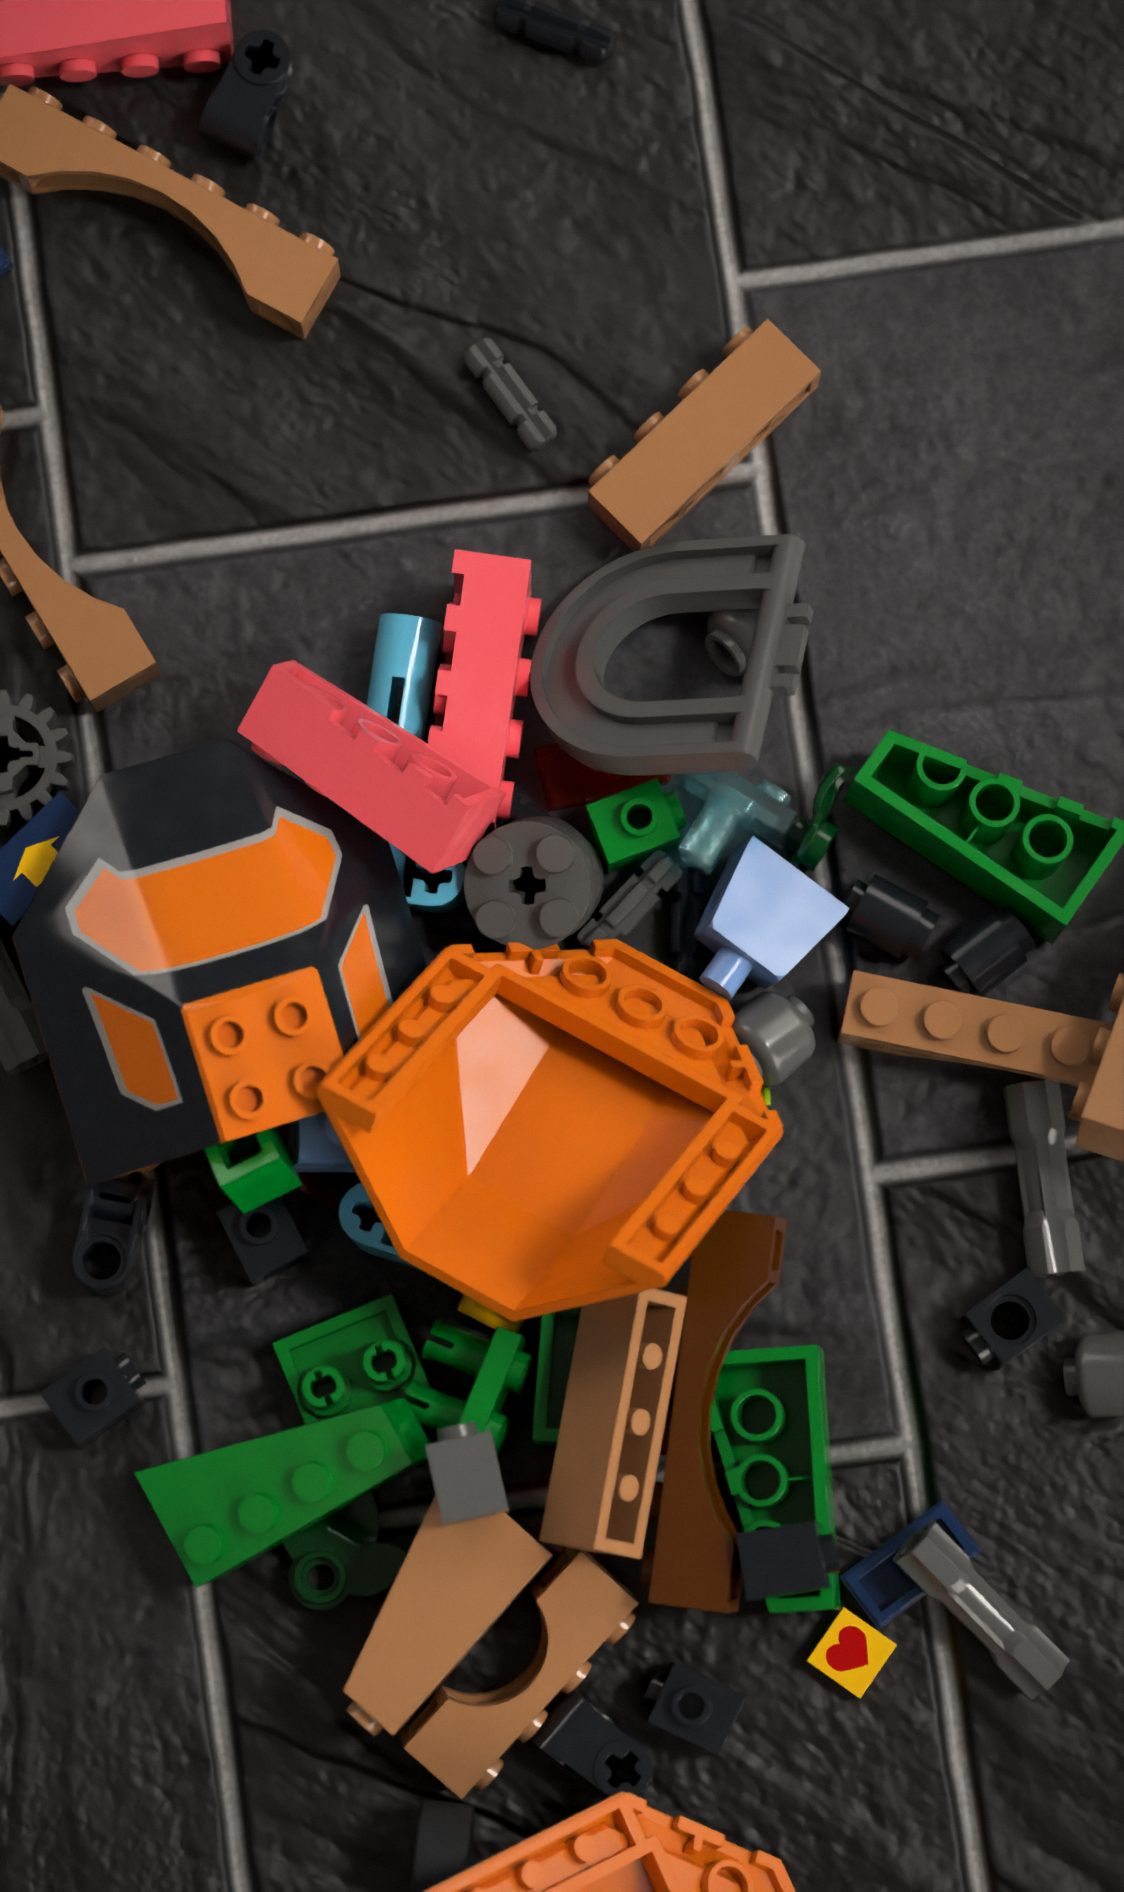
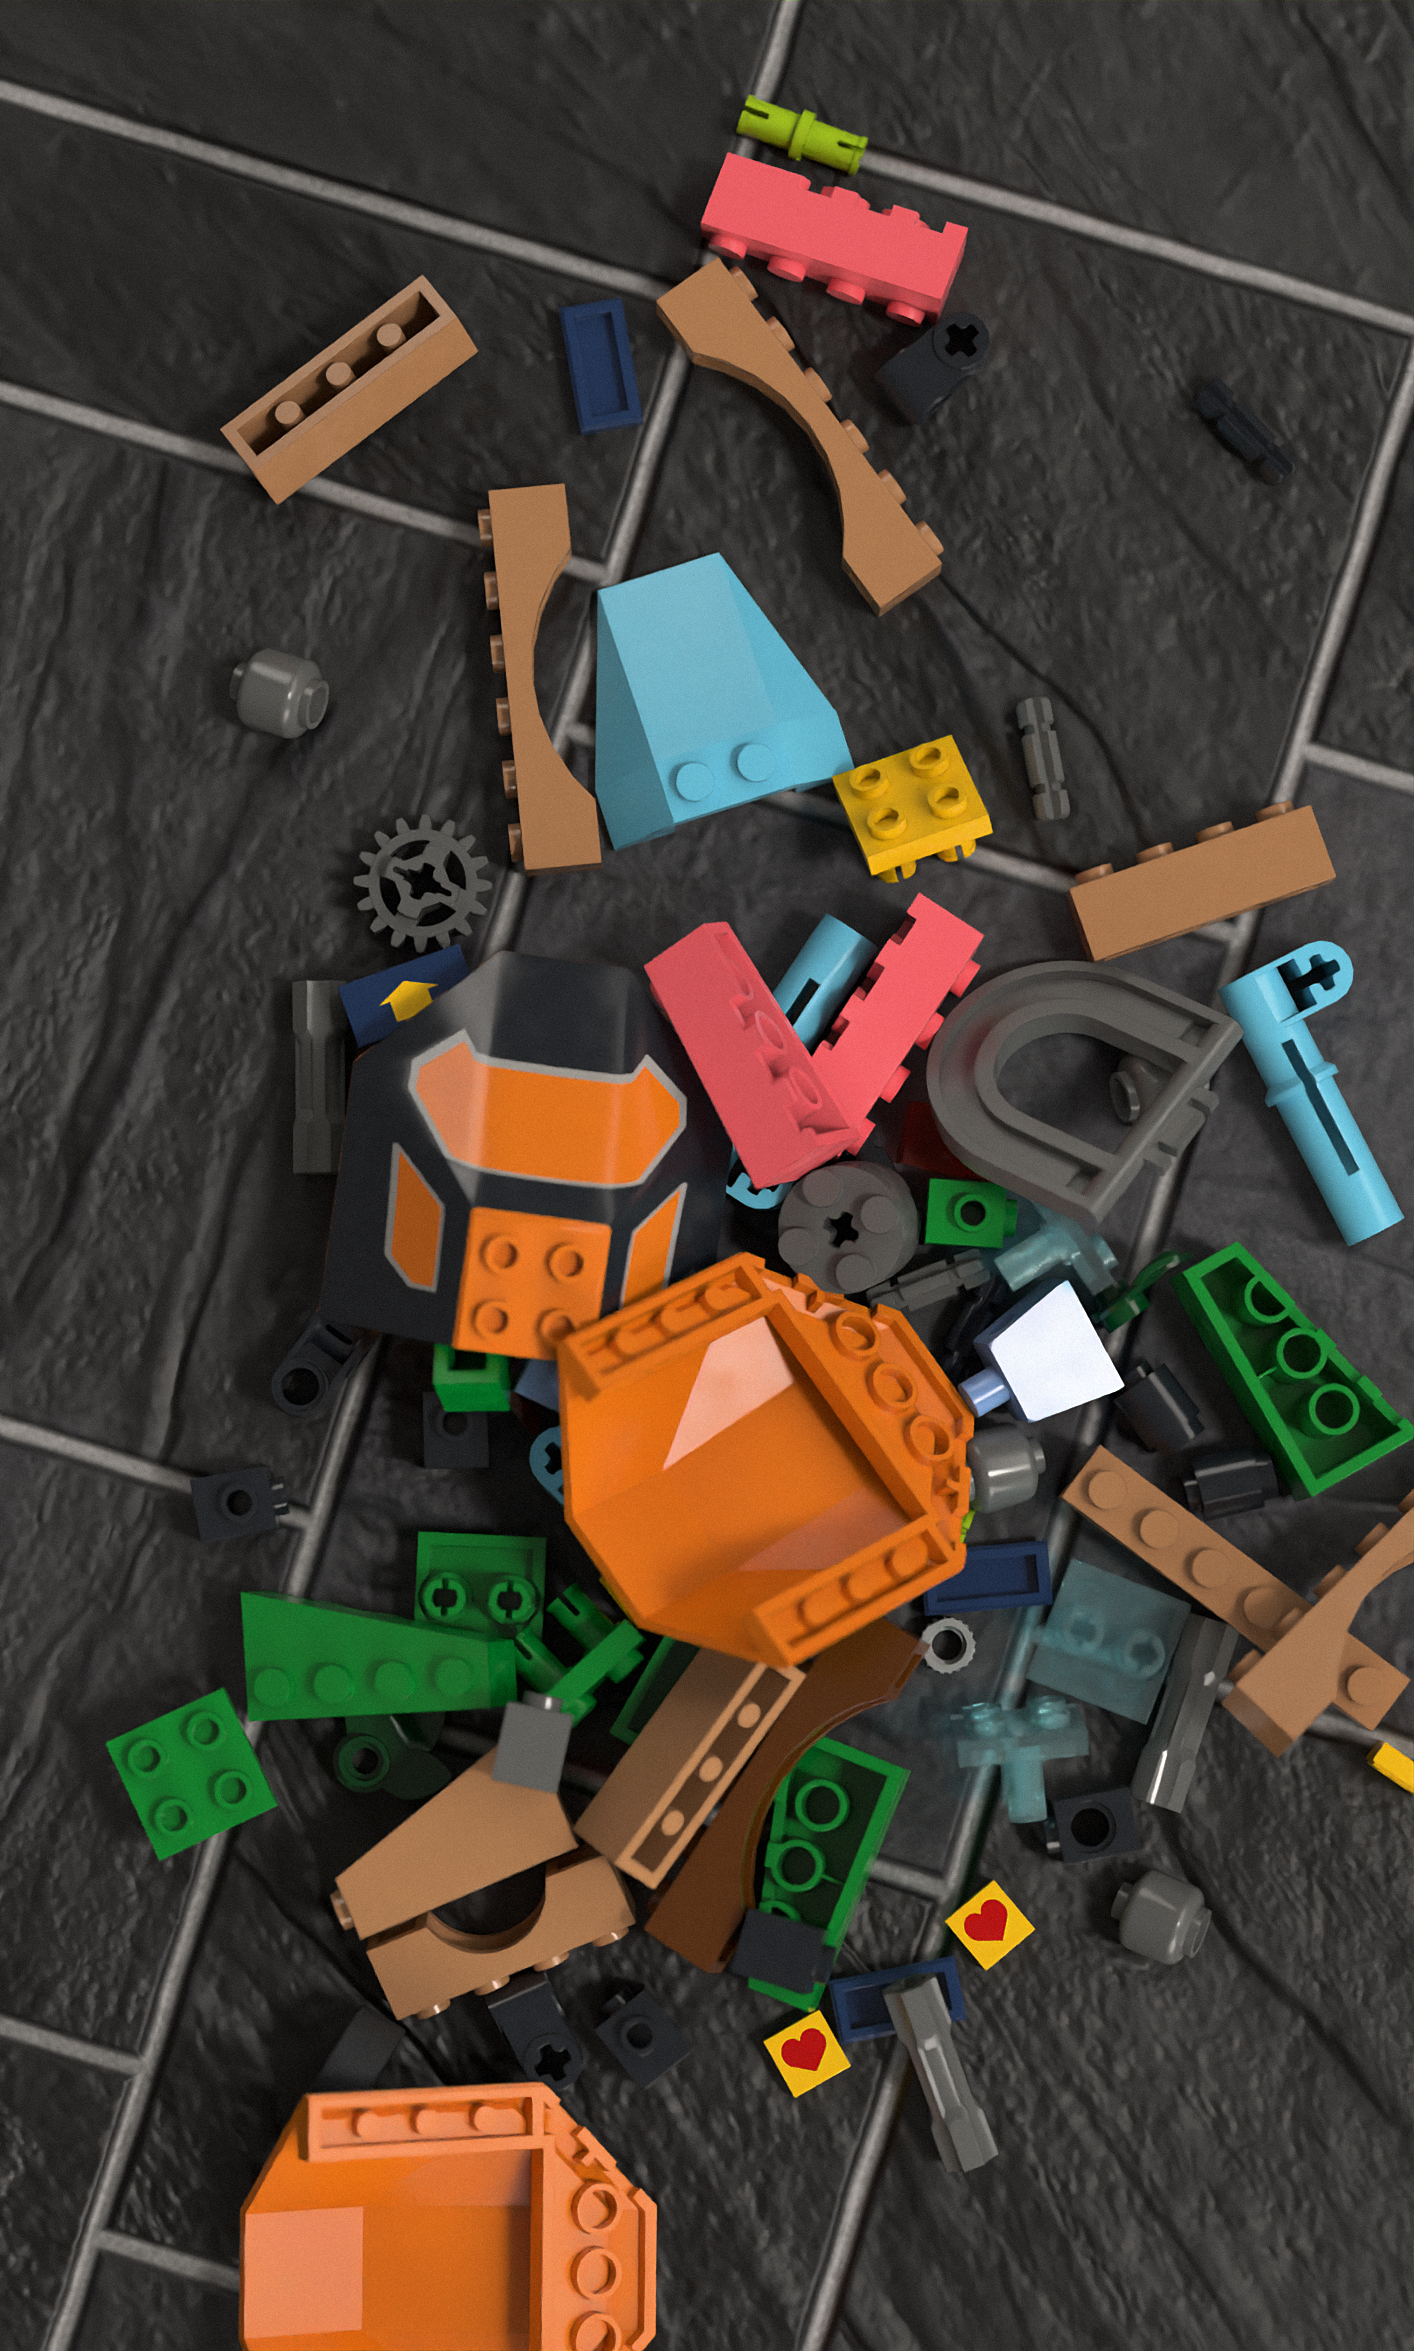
camera: 25 degrees right, 5 degrees up
none -> green plate [105,1687,279,1861]
none -> medium azure wedge [595,552,855,851]
none -> yellow plate [832,735,993,883]
none -> light grey axle [920,1616,976,1674]
none -> dark blue tile [923,1540,1053,1616]
none -> yellow tile [944,1879,1035,1971]
none -> clear light blue plate [950,1696,1089,1823]
none -> clear light blue plate [1025,1558,1192,1724]
none -> medium azure piece [1217,941,1404,1246]

